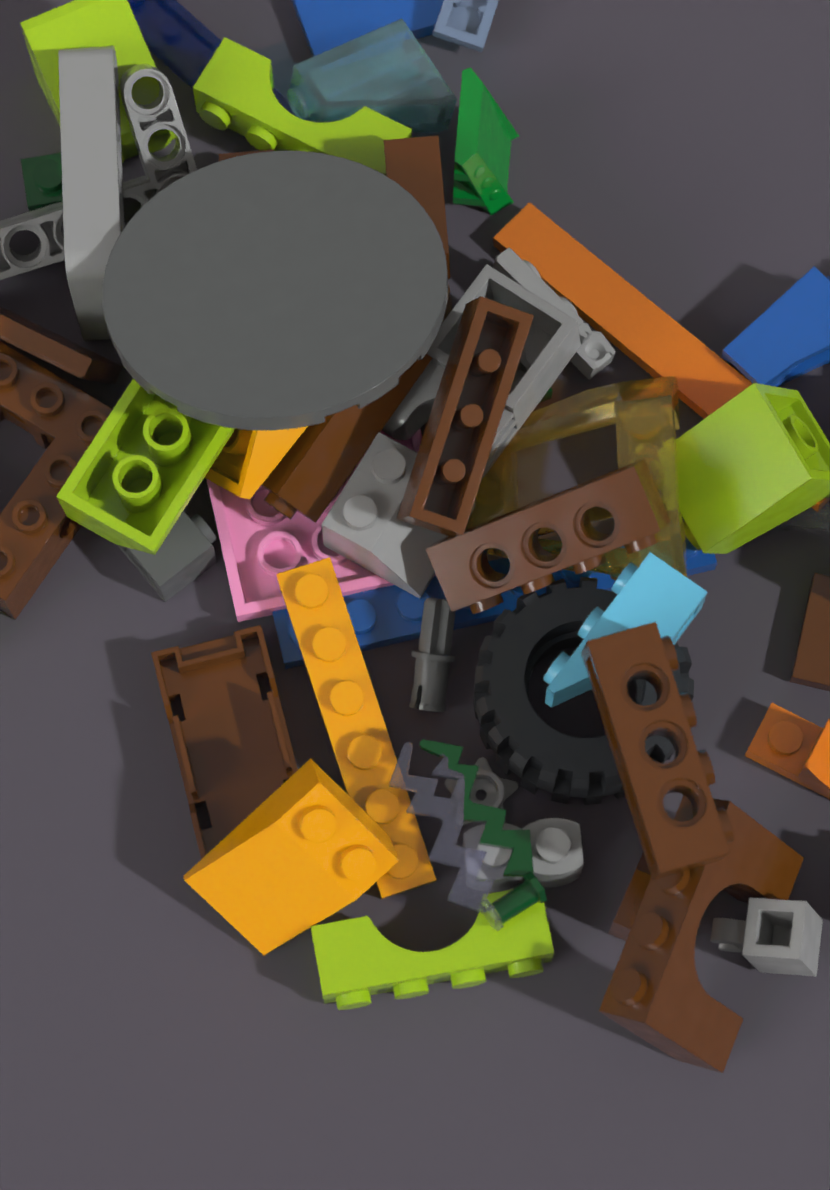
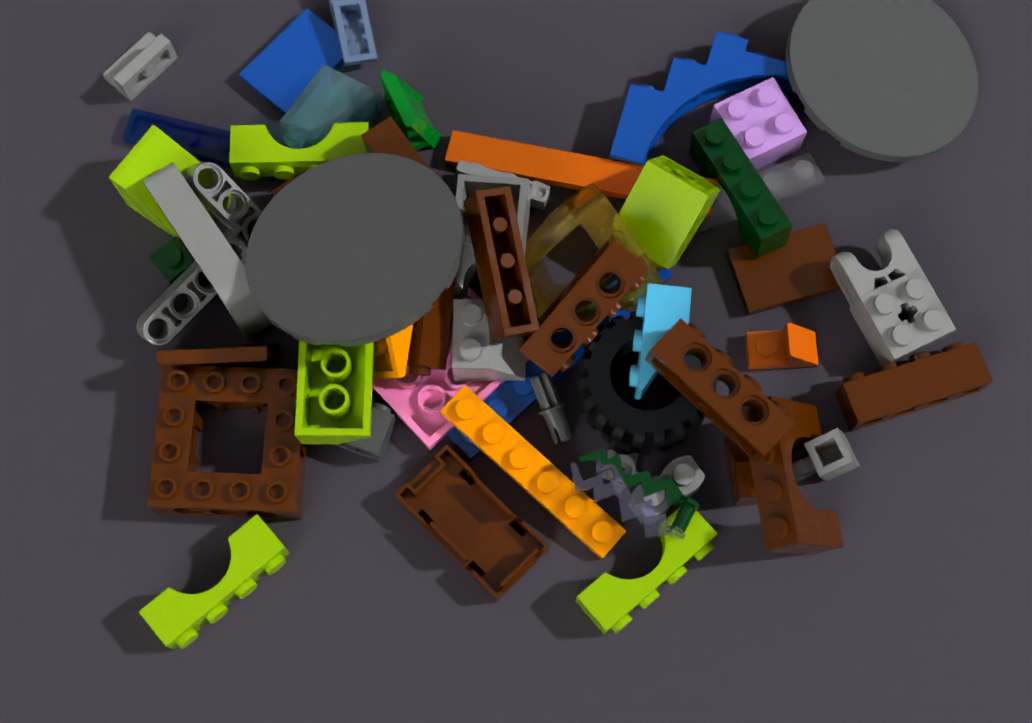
camera: 30 degrees left, 0 degrees up
light orange slope [183,759,399,955] -> none

